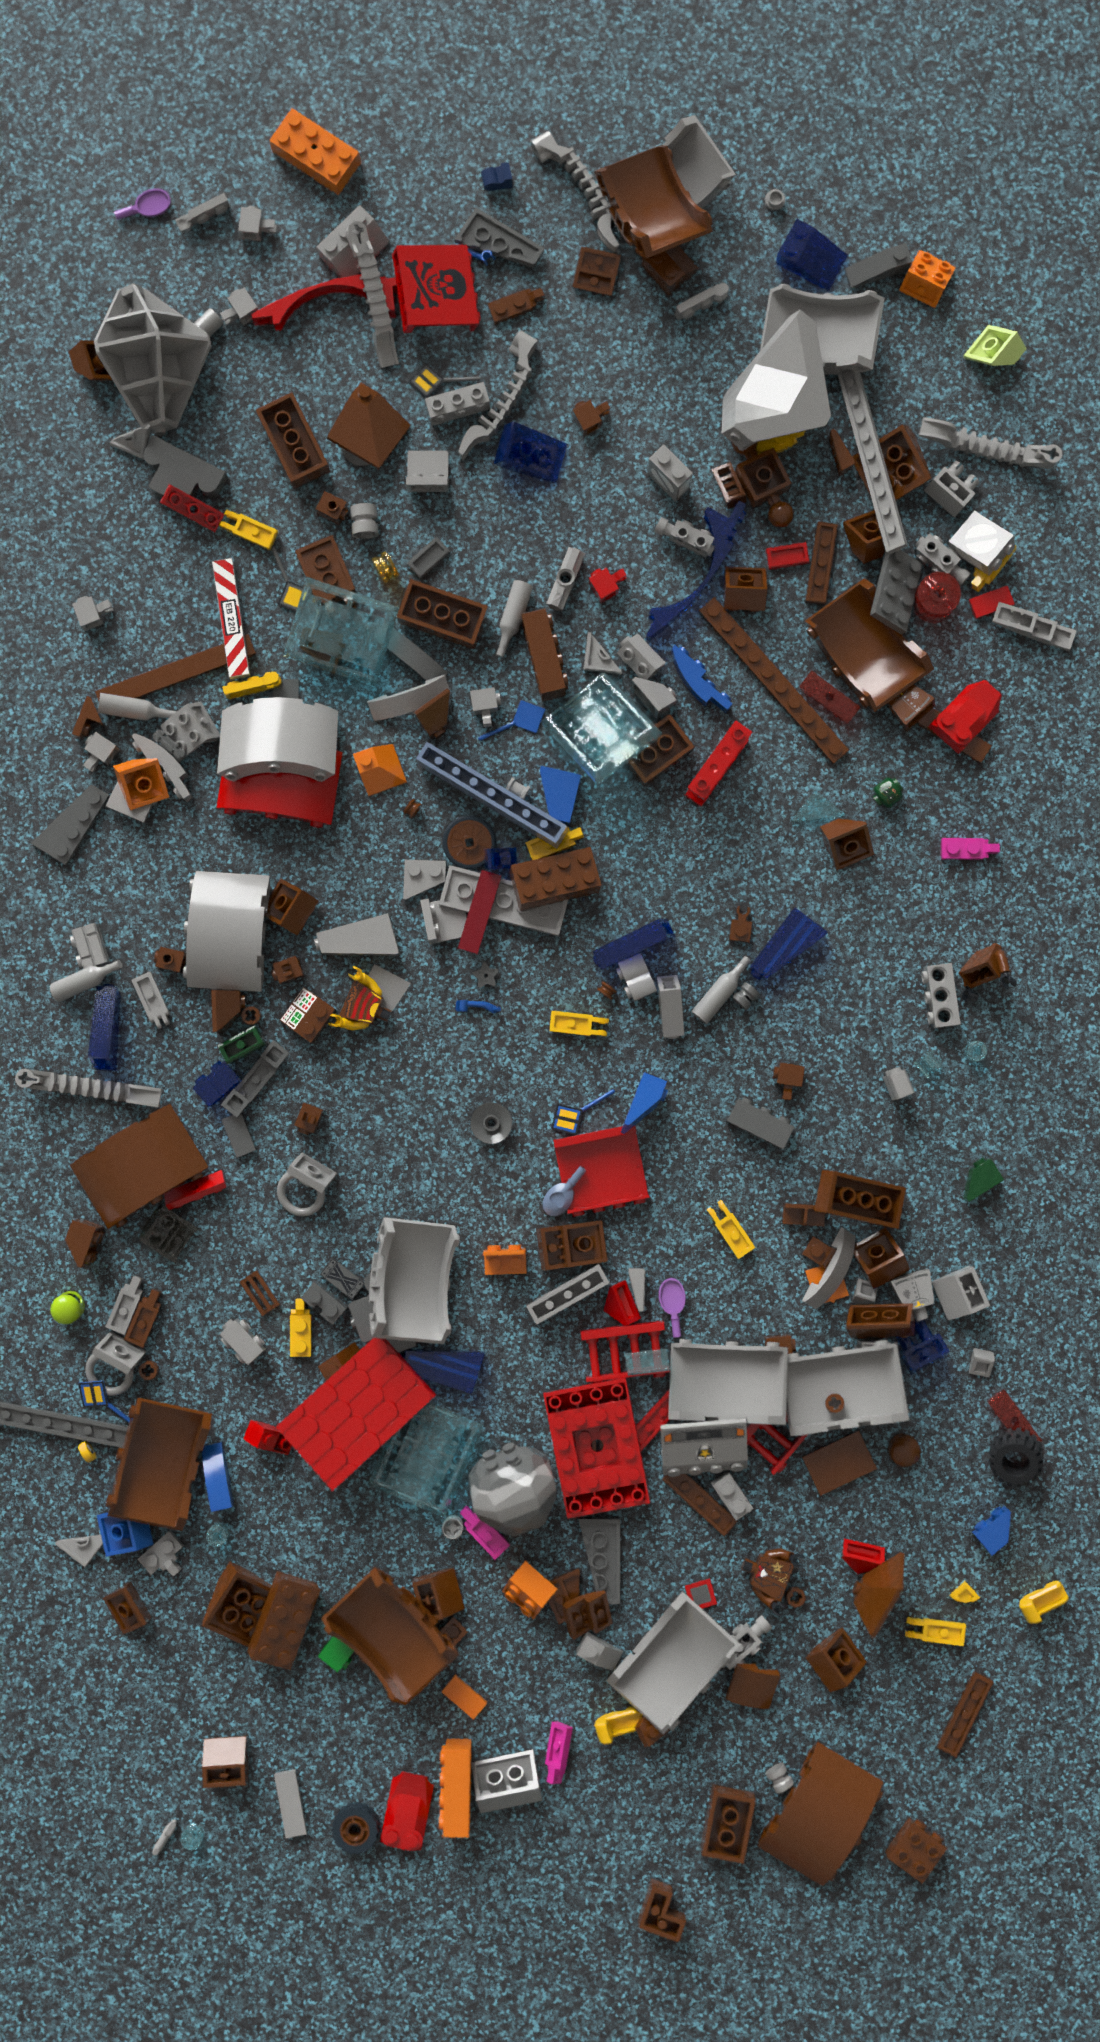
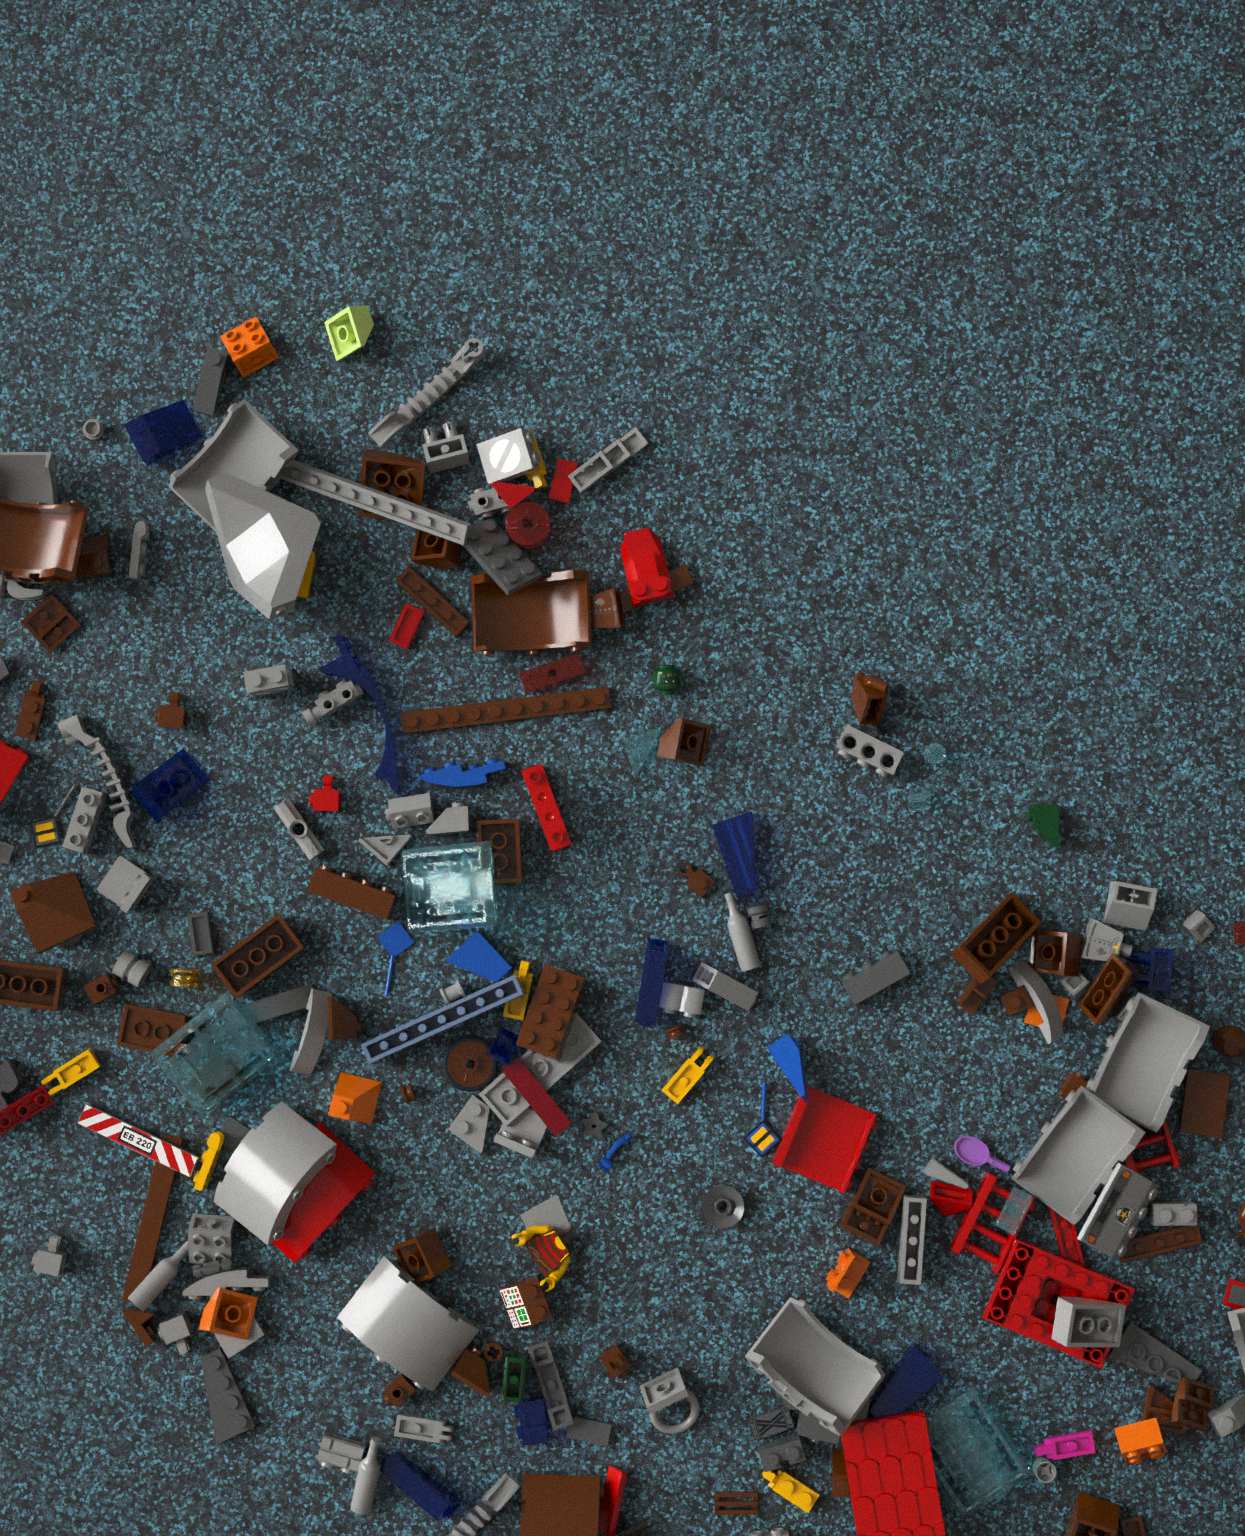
camera: 55 degrees left, 0 degrees up
reddish brown brick [271,956,305,985] -> none
piece [272,547,311,614] -> none
light grey slope [314,913,400,956] -> none
rock [468,1442,556,1536] -> none
light grey brick [470,687,501,727] -> none
light grey piece [496,580,533,658] -> none
sand blue piece [543,1166,586,1216] -> none
yellow hinge [707,1200,756,1259] -> none
reddish brown slope [712,462,746,509] -> none
reddish brown slope [724,566,767,612] -> none
reddish brown brick [732,442,794,528] -> none
reddish brown brick [772,1062,805,1100] -> none
reddish brown bush [825,1394,844,1413] -> none
reddish brown slope [828,429,855,476] -> none
light grey brick [883,1067,915,1100] -> none
dark pink hinge [941,838,1000,860] -> none
none -> red slope [491,481,535,509]
none -> light grey slope [1051,1297,1126,1347]

